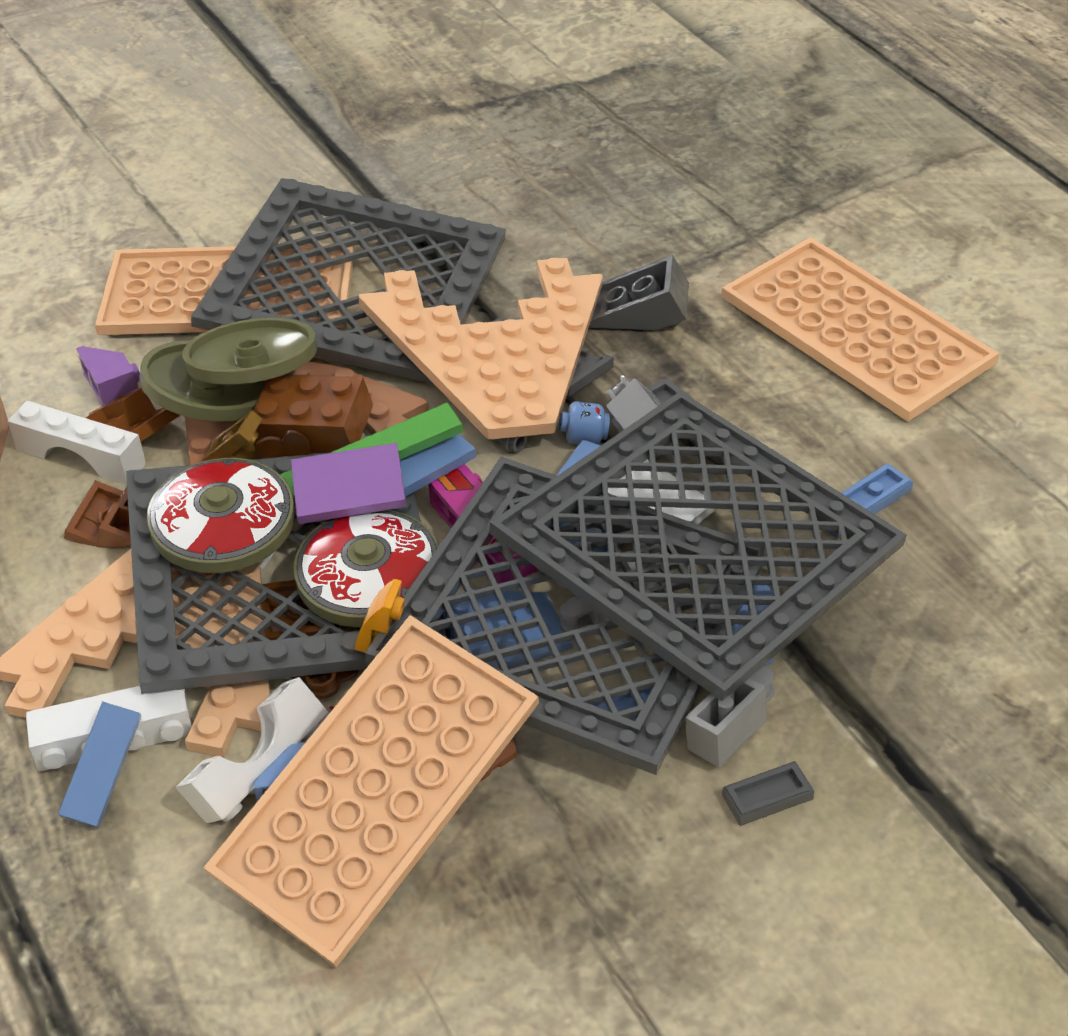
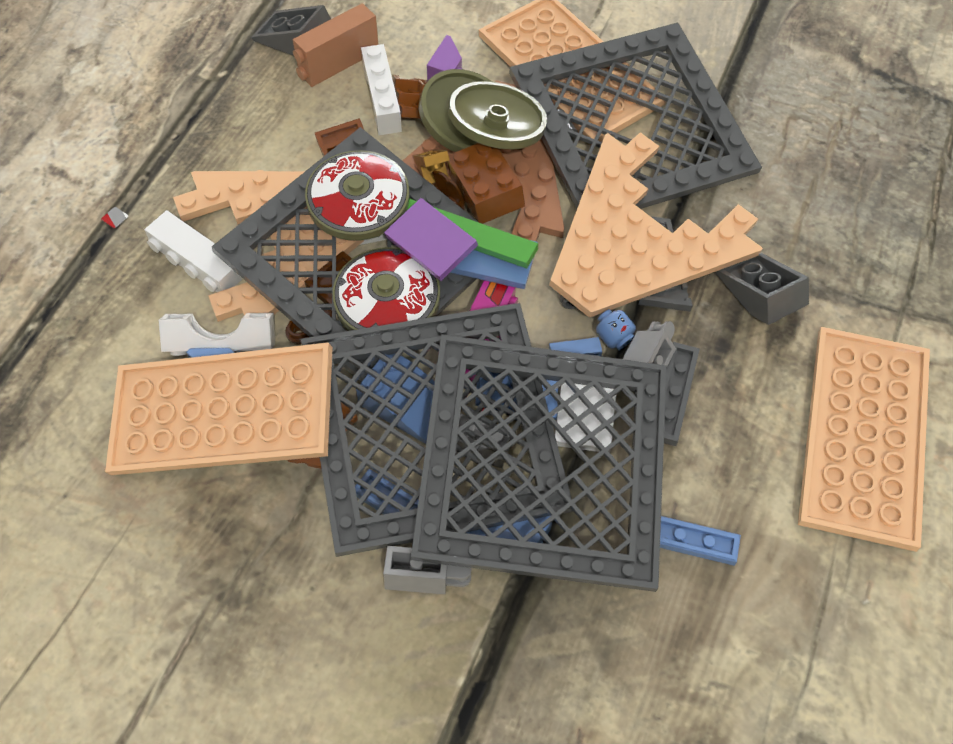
camera: 50 degrees right, 15 degrees up
medium blue tile [58,701,142,829] -> none
light orange slope [354,579,405,653] -> none
dark grey tile [722,761,814,826] -> none

